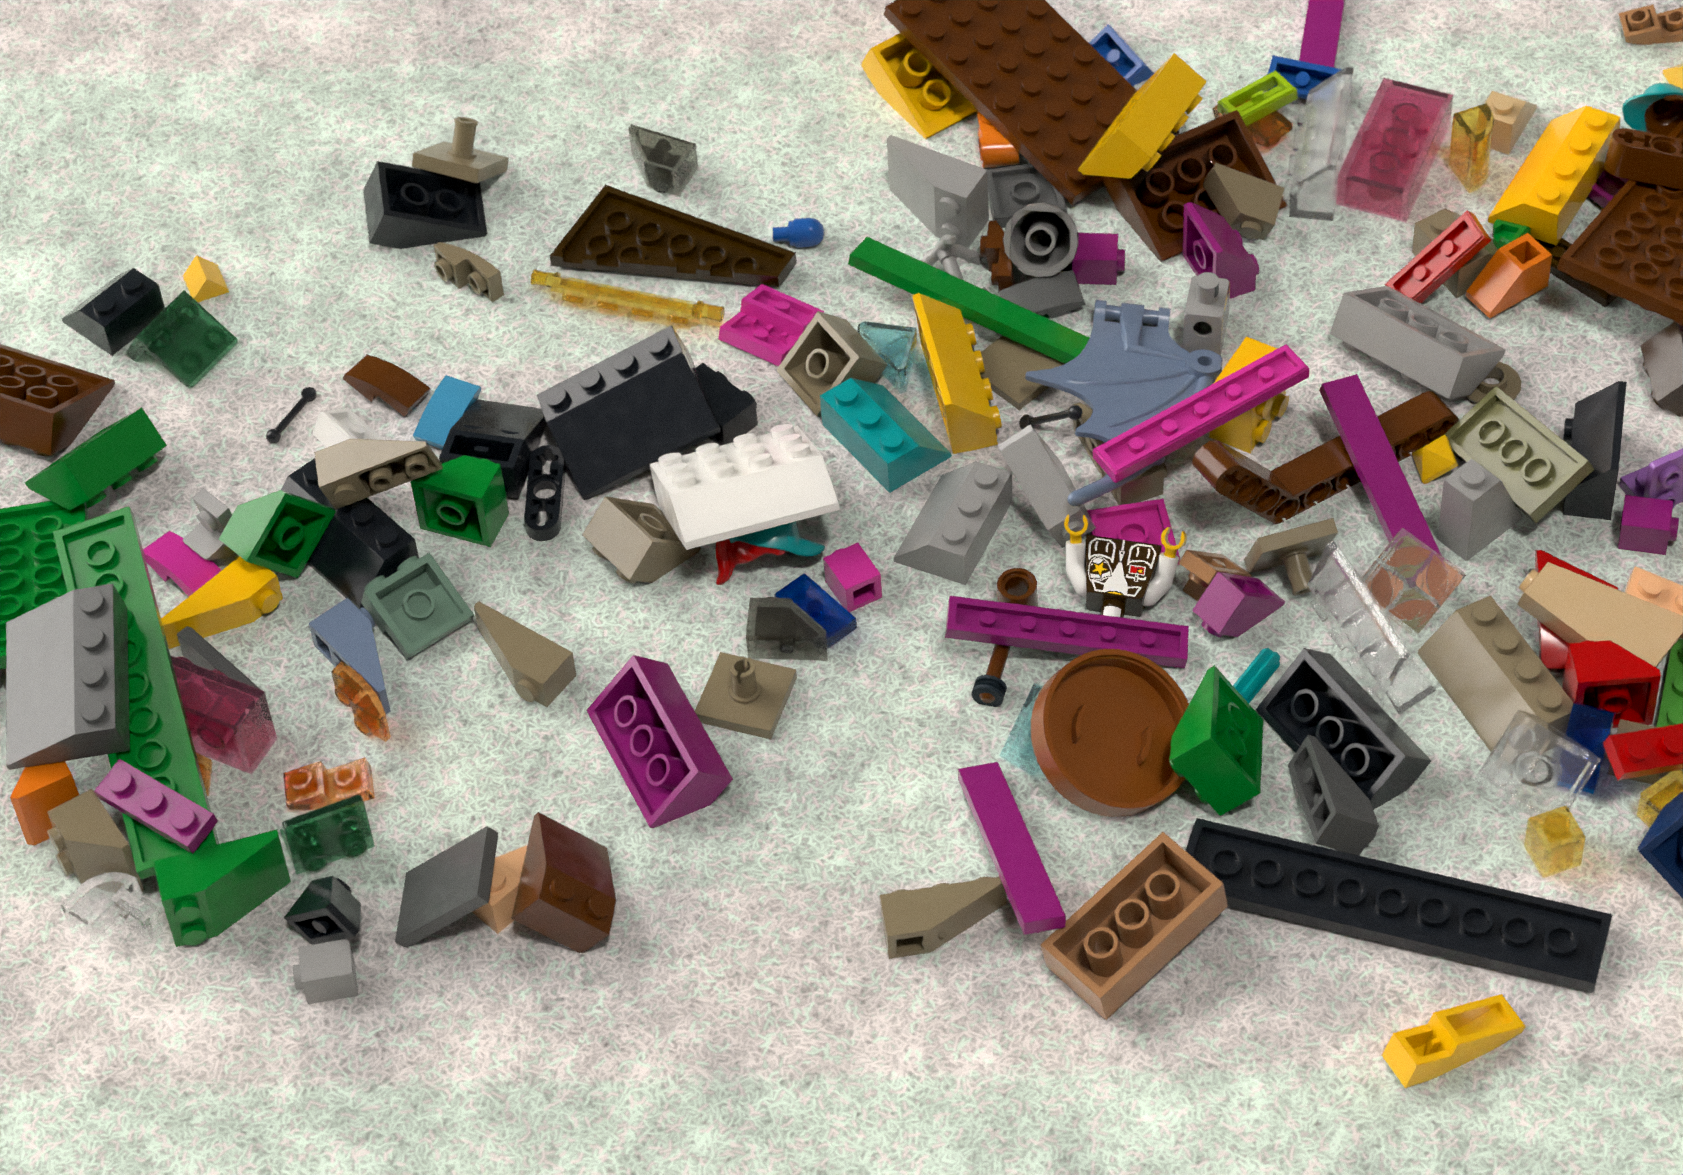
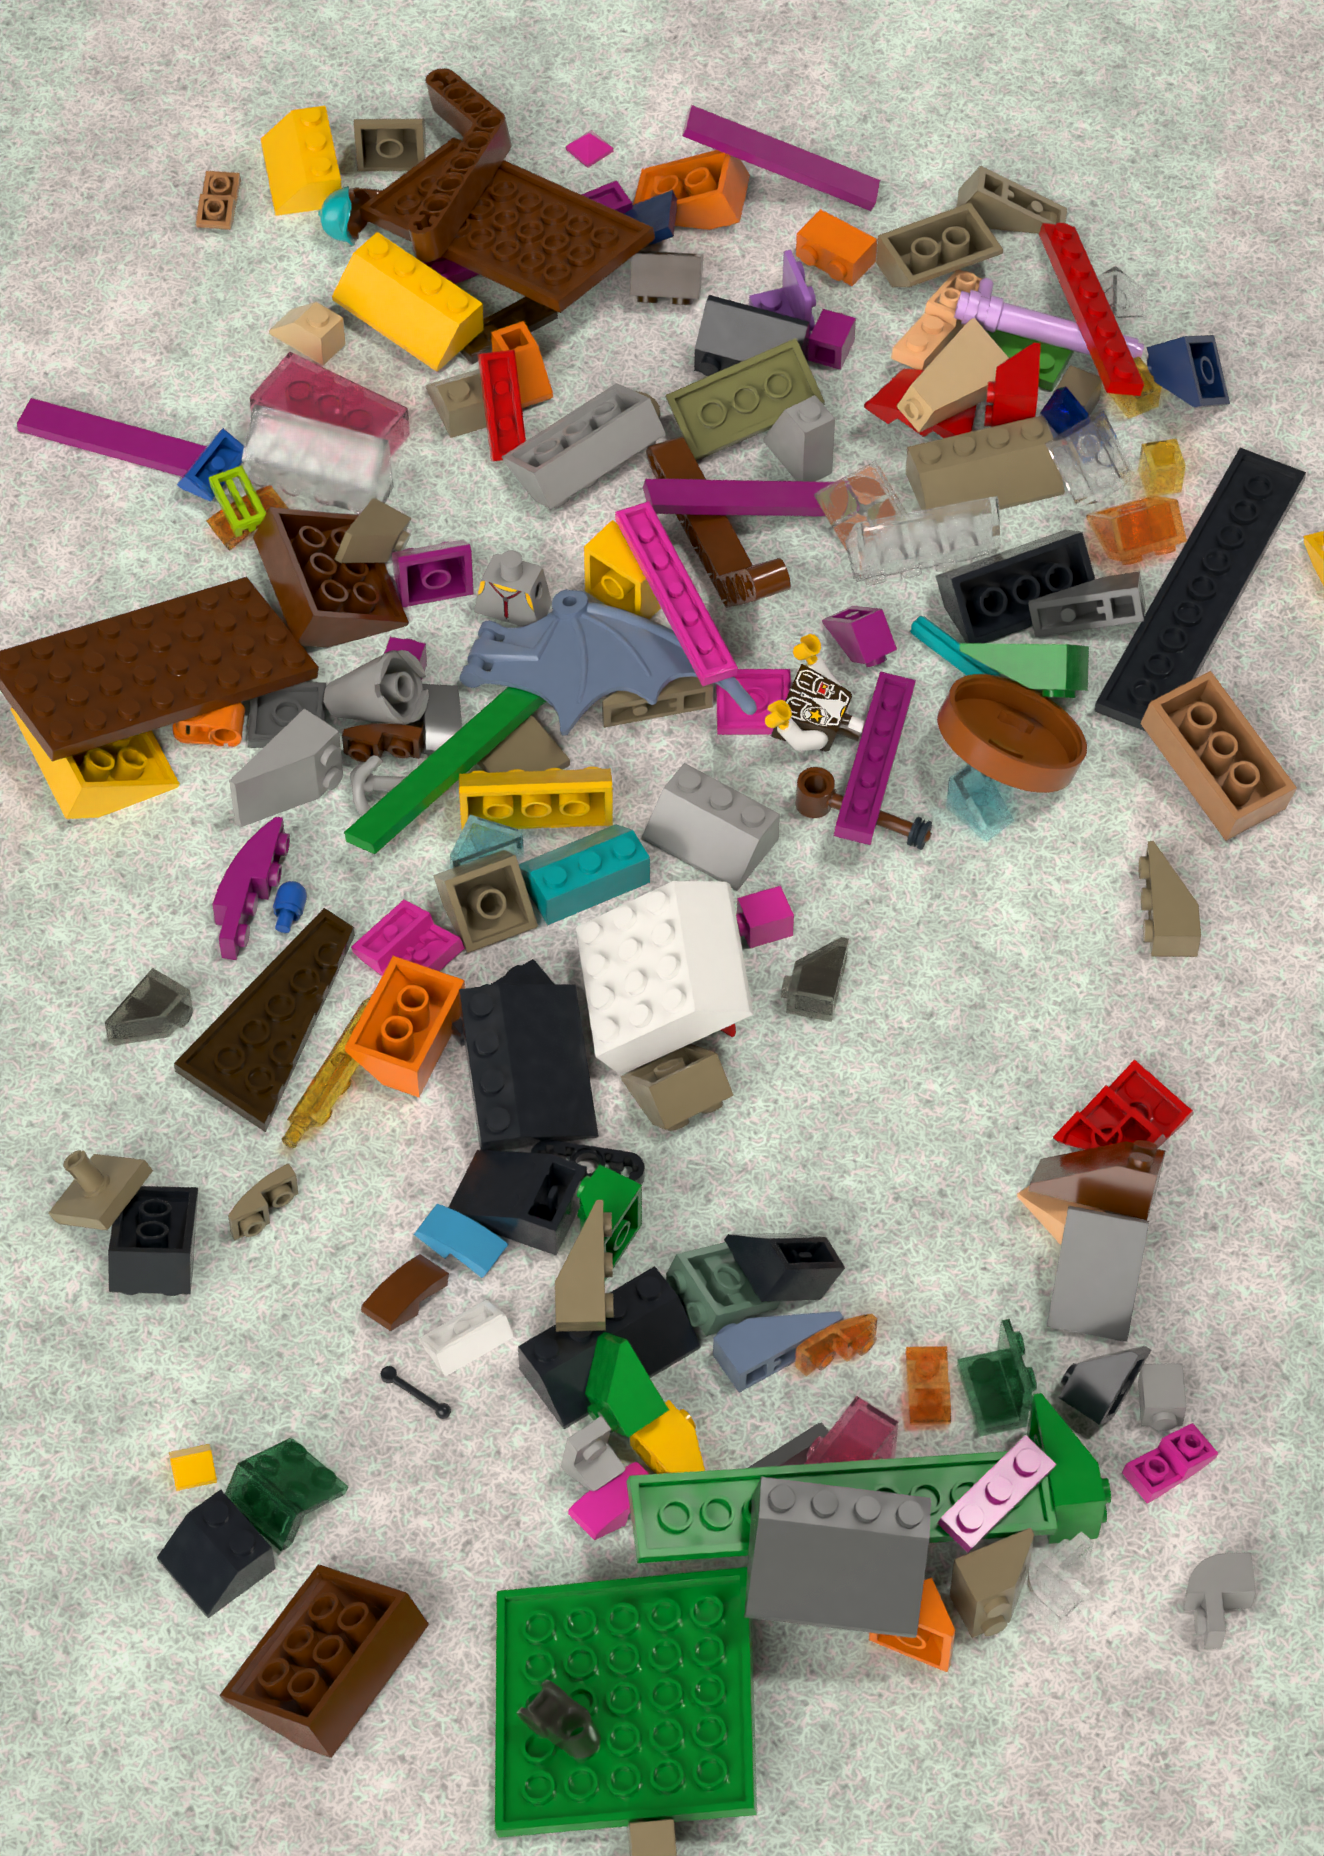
camera: 85 degrees left, 5 degrees up
green slope [24,407,167,510] -> none
dark tan slope [474,601,577,707] -> none
magenta slope [586,655,733,828] -> none
dark tan tile [695,652,797,740] -> none
clear blue plate [774,573,857,649] -> none
magenta tile [958,762,1066,935] -> none
light grey slope [997,424,1096,548] -> none
black hinge [1019,405,1083,429] -> none
yellow slope [1078,53,1207,179] -> none
blue slope [1089,24,1154,86] -> none
medium nougat slope [1179,550,1252,601] -> none
dark tan tile [1244,518,1338,596] -> none
yellow slope [1412,435,1458,484] -> none
clear yellow brick [1449,103,1494,193] -> none
green tile [1493,219,1531,249] -> none
none -> magenta slope [212,817,290,960]
none -> orange slope [345,956,465,1097]
none -> black slope [724,1233,845,1302]
none -> red slope [1053,1059,1194,1150]
none -> clear orange slope [1086,495,1187,565]
none -> dark pink slope [1122,1423,1218,1504]
none -> light grey brick [1184,1552,1256,1649]

